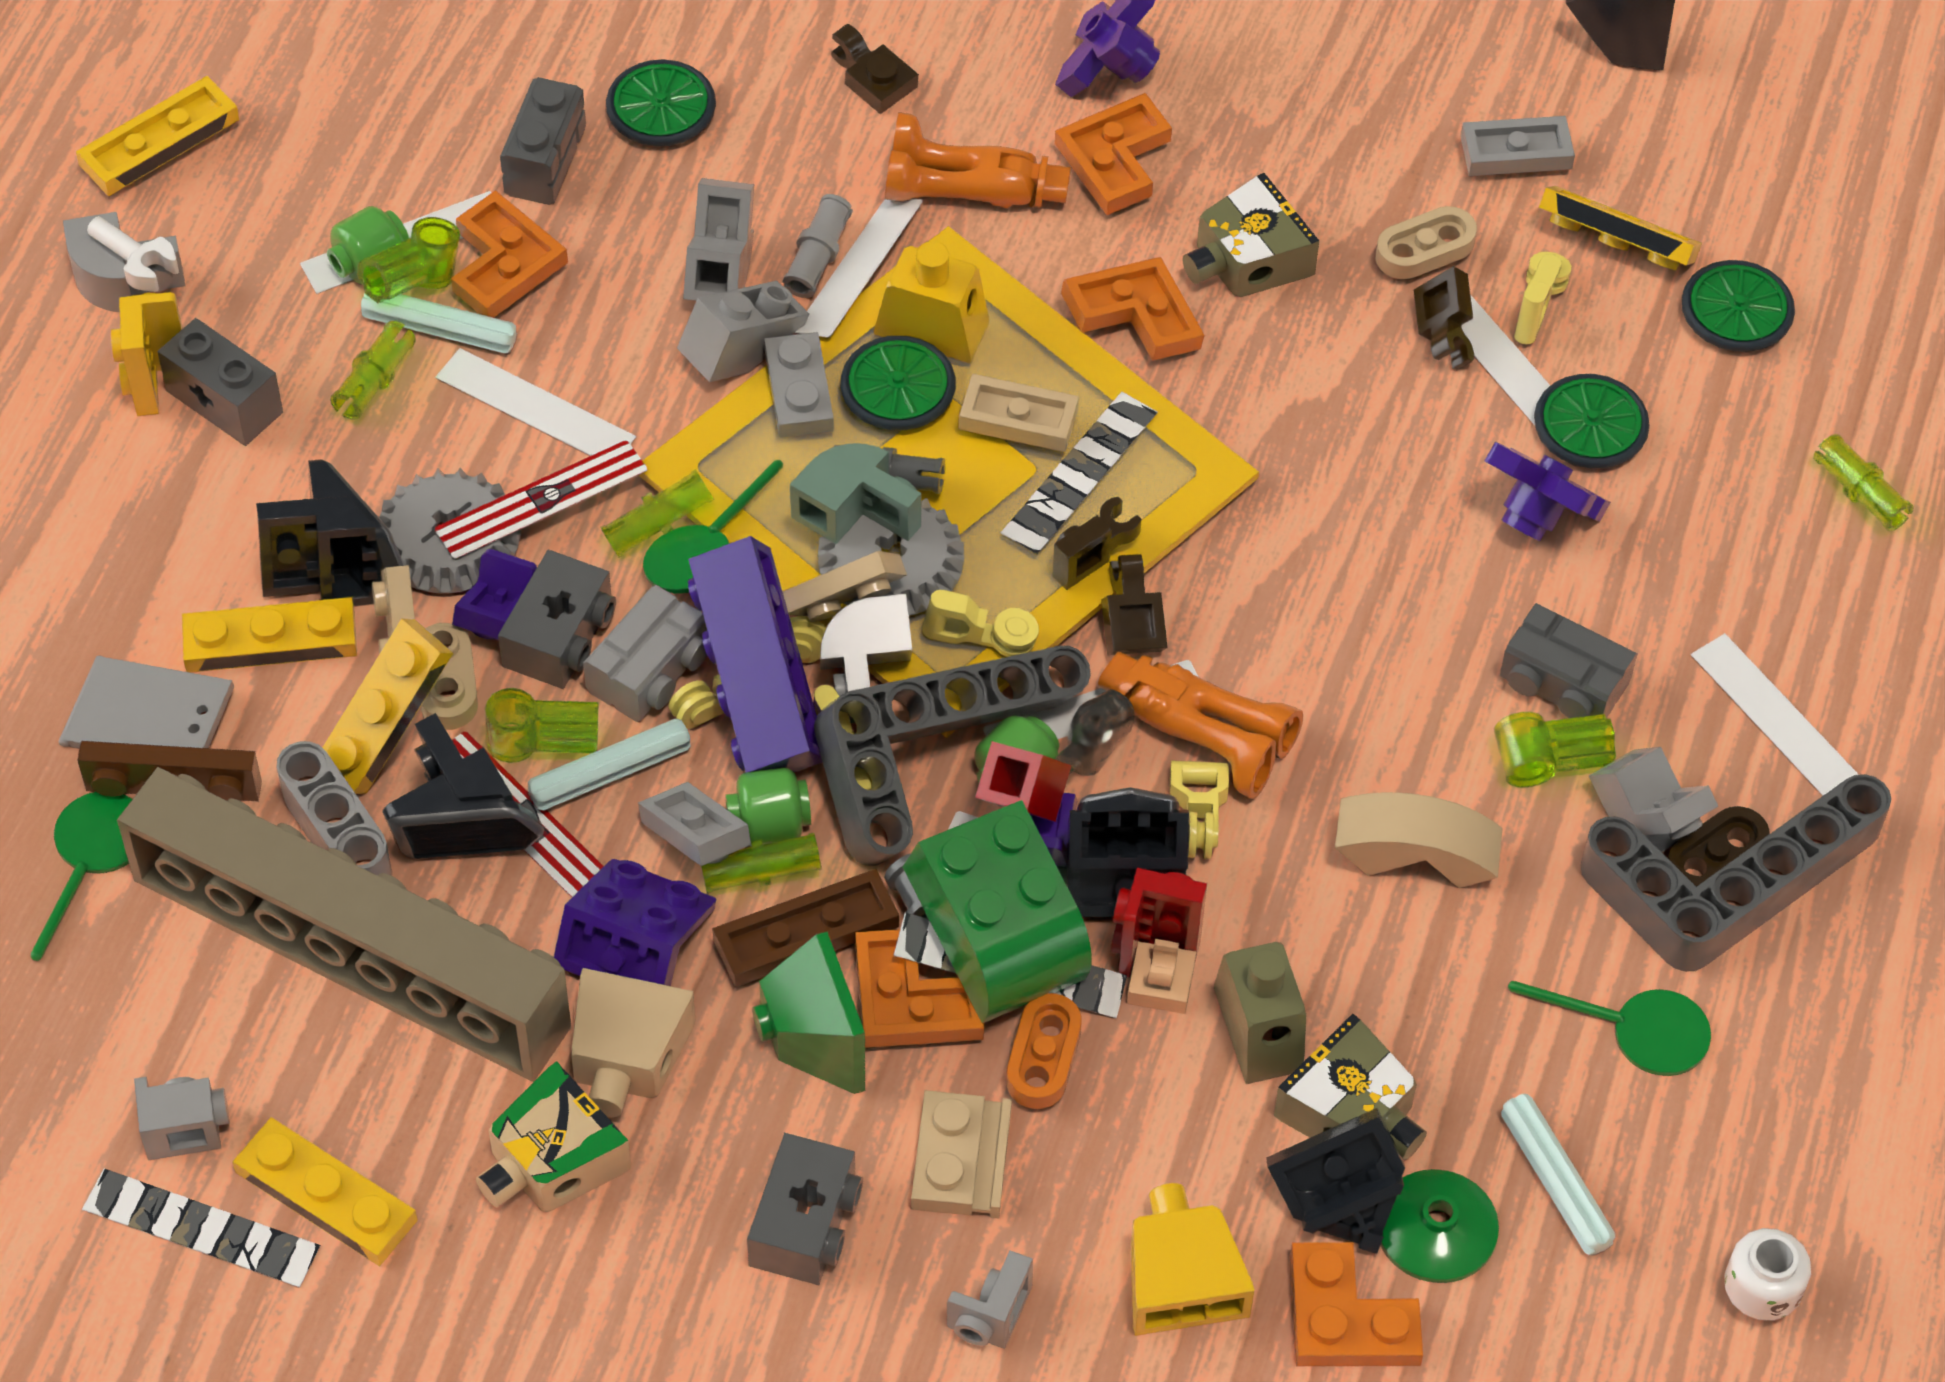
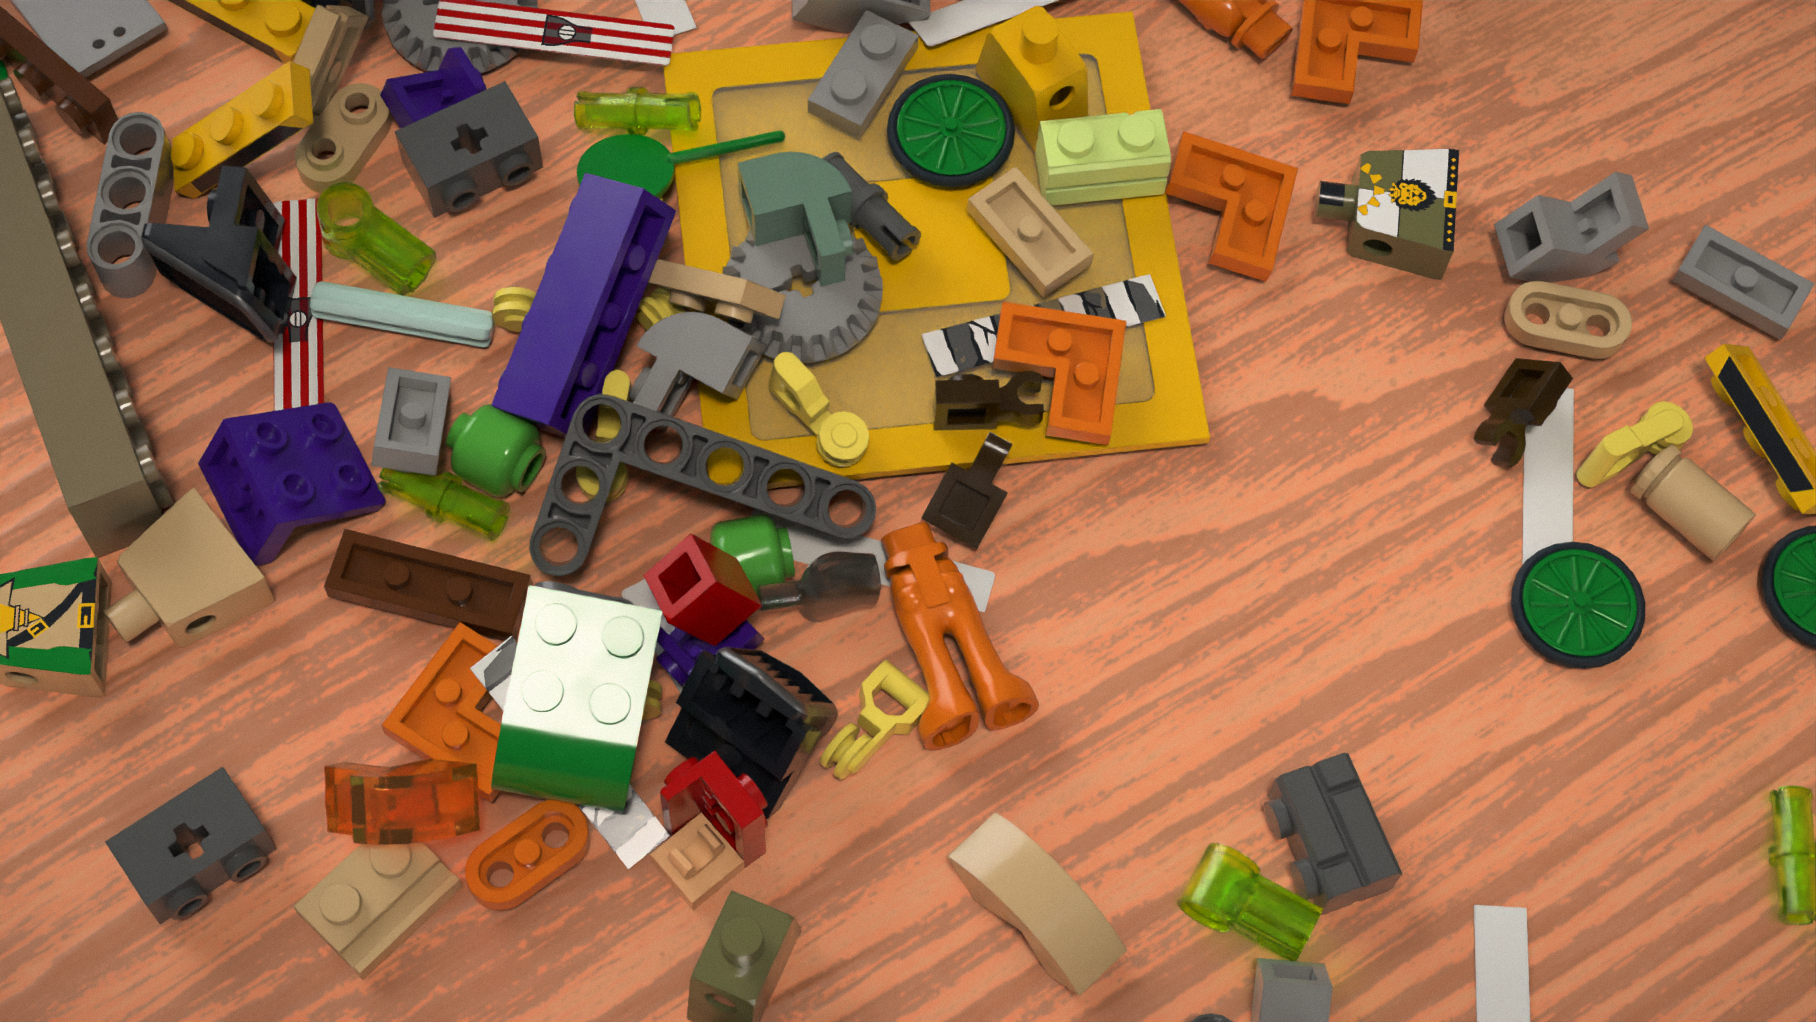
camera: 35 degrees right, 10 degrees up
light grey brick [583,585,707,722] -> none
green slope [752,932,866,1094] -> none
dark purple plant [1484,442,1611,541] -> none
none -> clear orange brick [324,759,480,845]
none -> orange plate [992,301,1126,445]
none -> yellowish green brick [1035,109,1171,206]
none -> light grey brick [1494,172,1649,283]
none -> tan piece [1630,444,1756,562]

